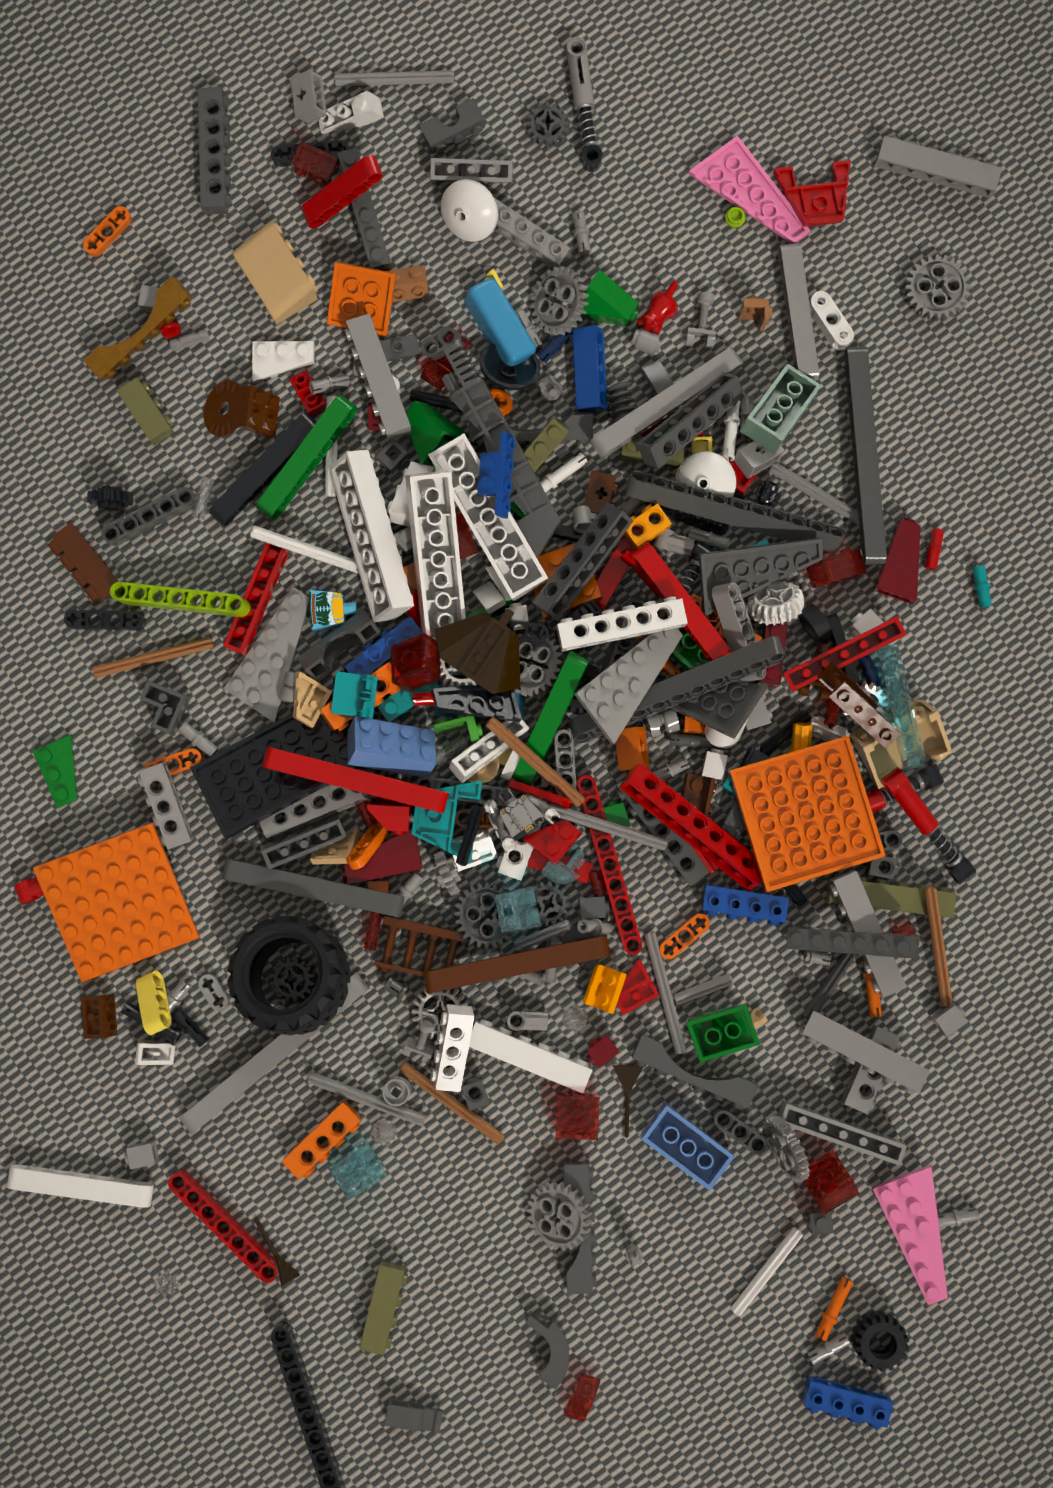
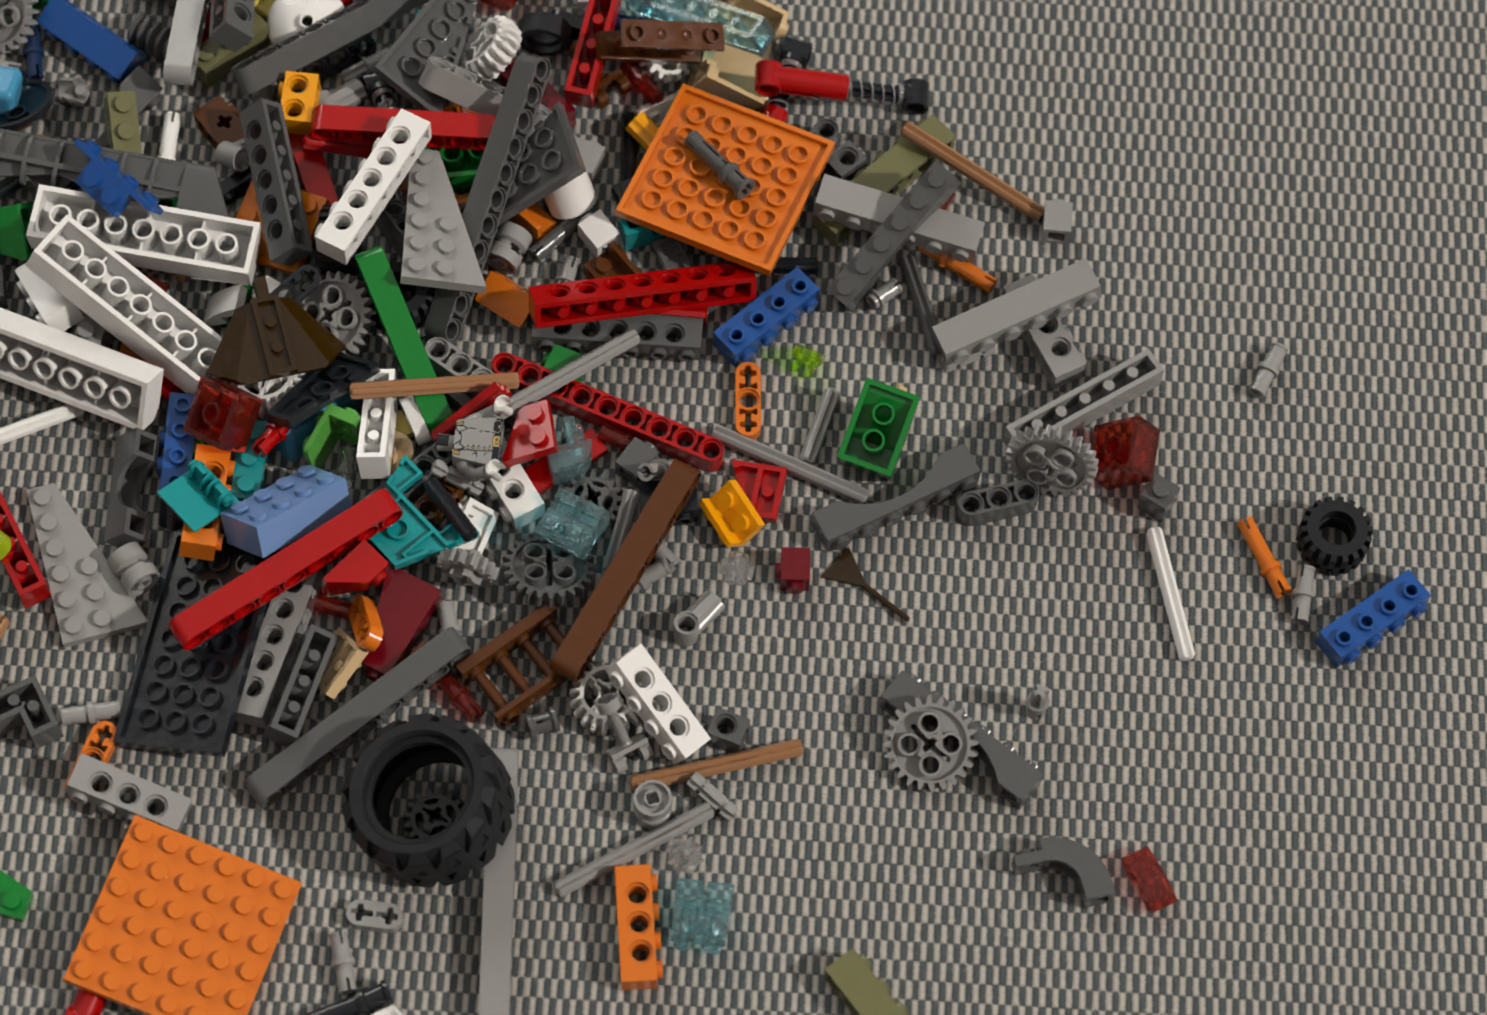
camera: 50 degrees left, 20 degrees down
light yellow beam [136,971,171,1035] -> none
black pin [172,1008,210,1048] -> none
tan wing [293,671,332,728] -> none
torso [309,590,357,632] -> none
white brick [469,1019,592,1093] -> none
clear red brick [555,1092,600,1140] -> none
medium blue brick [640,1101,735,1191] -> none
bright pink wing [873,1164,948,1305] -> none
none -> dark grey pin [684,130,756,200]
none -> light grey axle [686,772,738,821]
none -> clear neon green tile [791,344,826,377]

